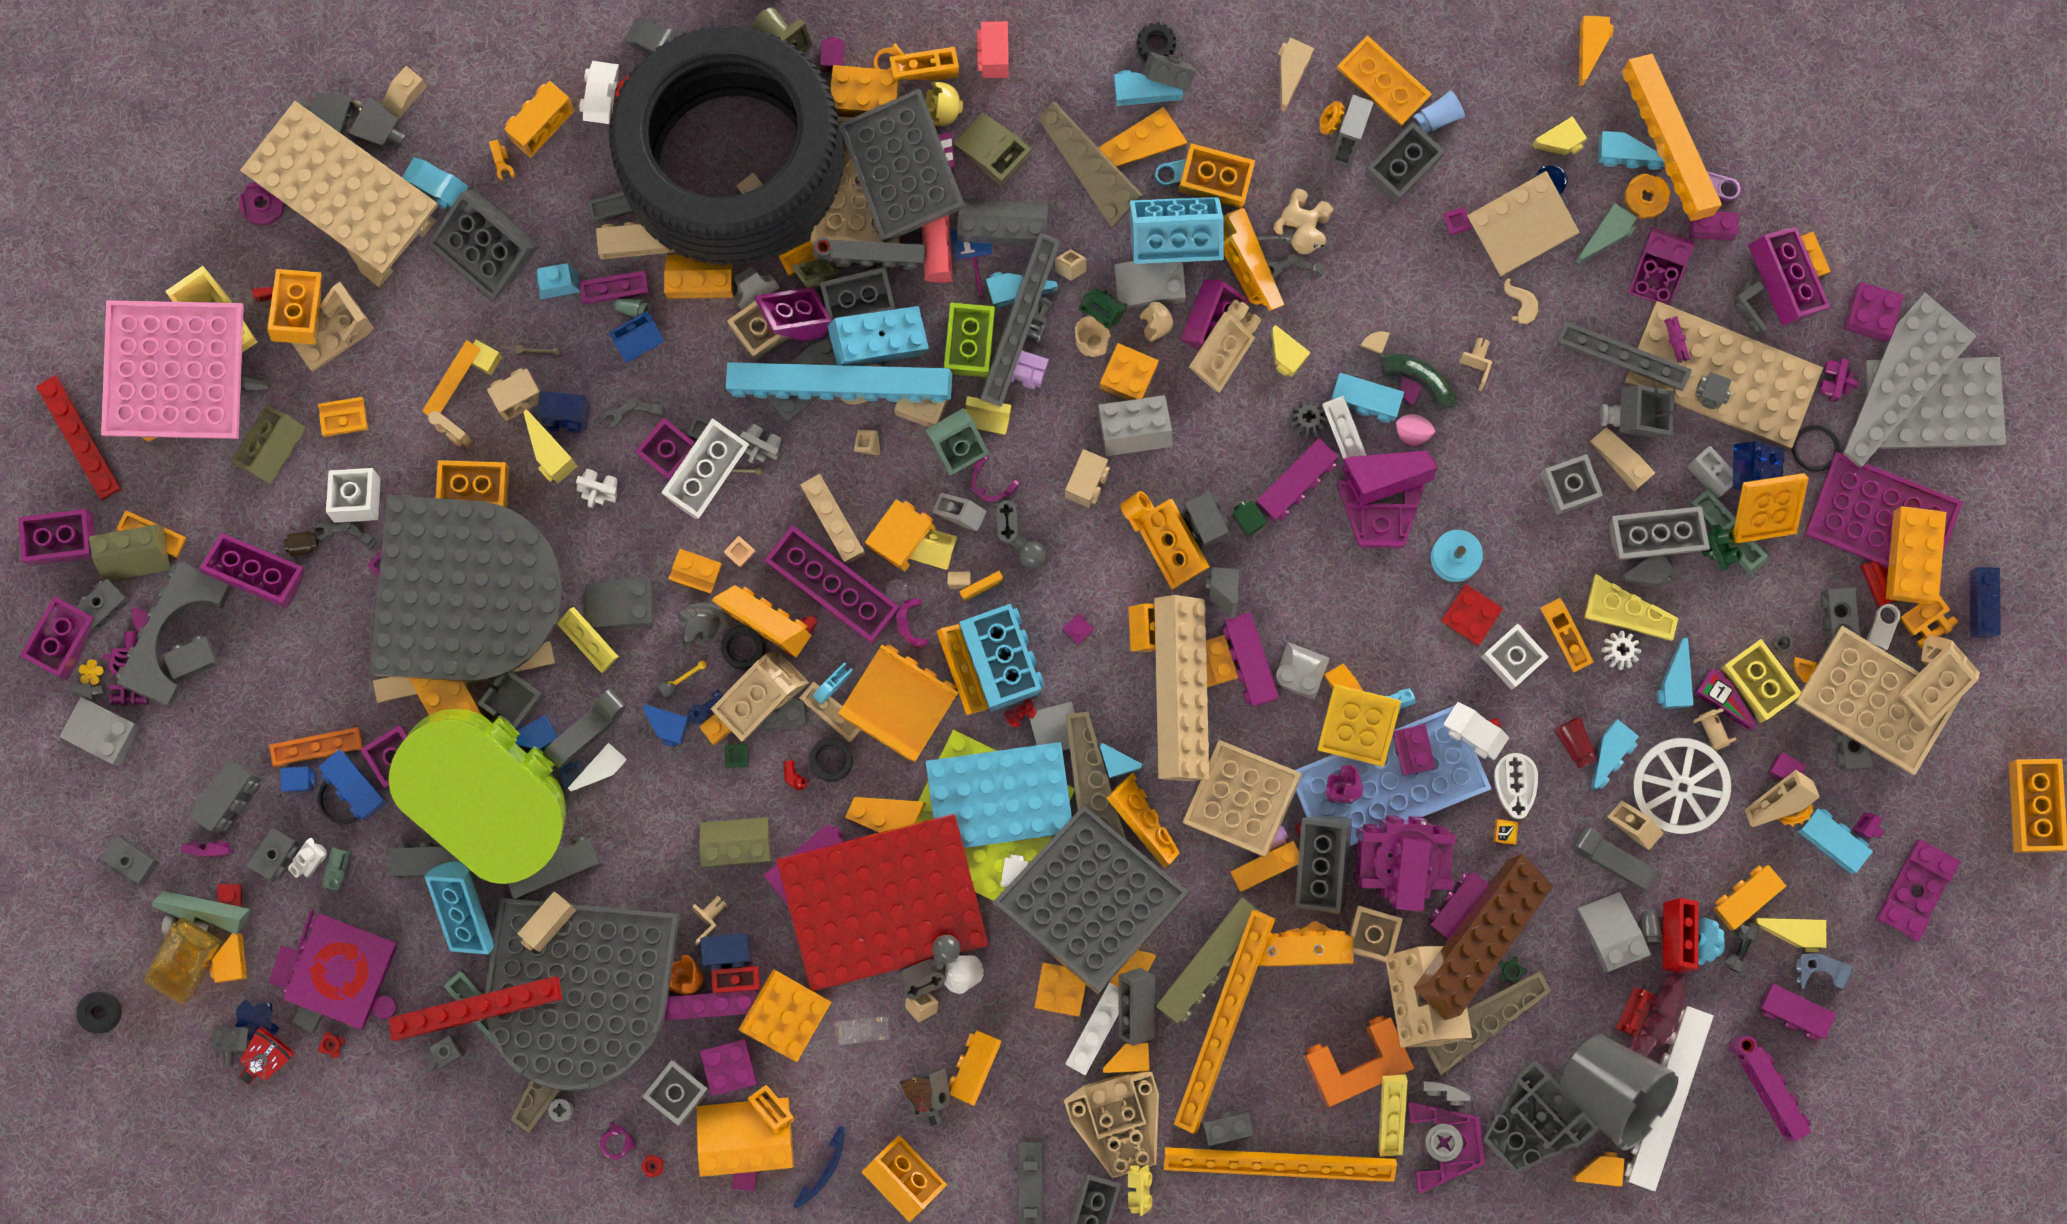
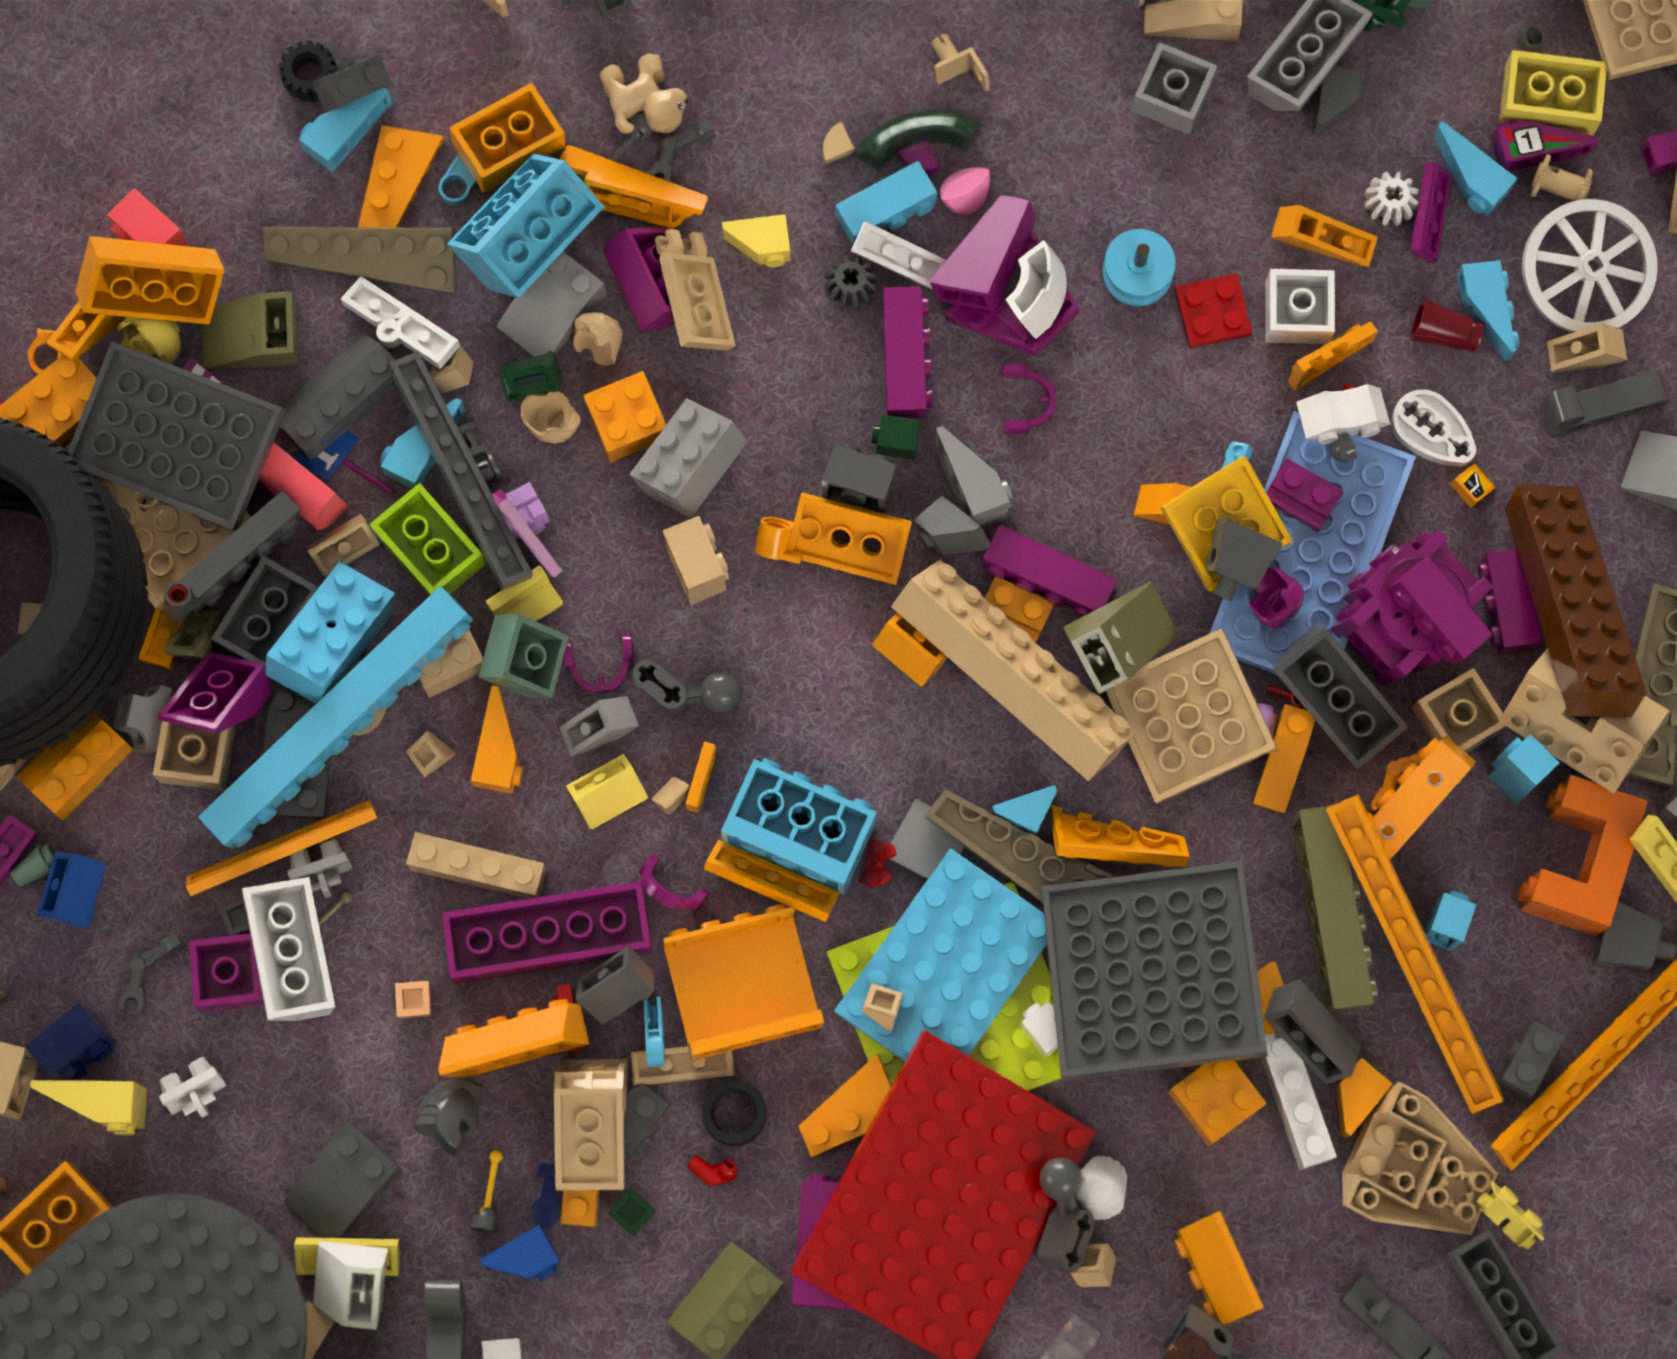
camera: 45 degrees left, 5 degrees down
light orange plate [668,548,722,594] -> none
black tyre [721,626,765,670] -> none
light orange panel [865,499,936,572] -> none
magenta plate [1062,614,1094,645] -> none
light grey slope [1273,642,1330,700] -> none
dark green plate [1499,956,1528,984] -> none
light yellow wing [1584,574,1678,641] -> none
light orange tile [1793,657,1817,683] -> none
none -> light orange brick [75,236,225,325]
none -> light orange tile [186,800,377,896]
none -> tan slope [305,514,380,578]
none -> white slope [313,1241,388,1330]
none -> white hinge [341,276,460,369]
none -> light orange slope [471,685,523,794]
none -> tile [492,488,563,578]
none -> dark grey brick [576,946,654,1025]
none -> tan slope [862,983,904,1032]
none -> light grey slope [934,426,1012,529]
none -> magenta piece [1001,364,1057,434]
none -> white brick [1006,240,1067,339]
none -> olive slope [1063,581,1179,694]
none -> dark grey torso [1205,518,1283,601]
none -> light orange wing [1288,321,1378,391]
none -> dark grey hinge [1331,434,1358,462]
none -> magenta tile [1410,162,1452,263]
none -> medium azure brick [1424,891,1477,952]
none -> medium azure brick [1488,734,1559,805]
none -> dark grey torso [1591,901,1677,972]

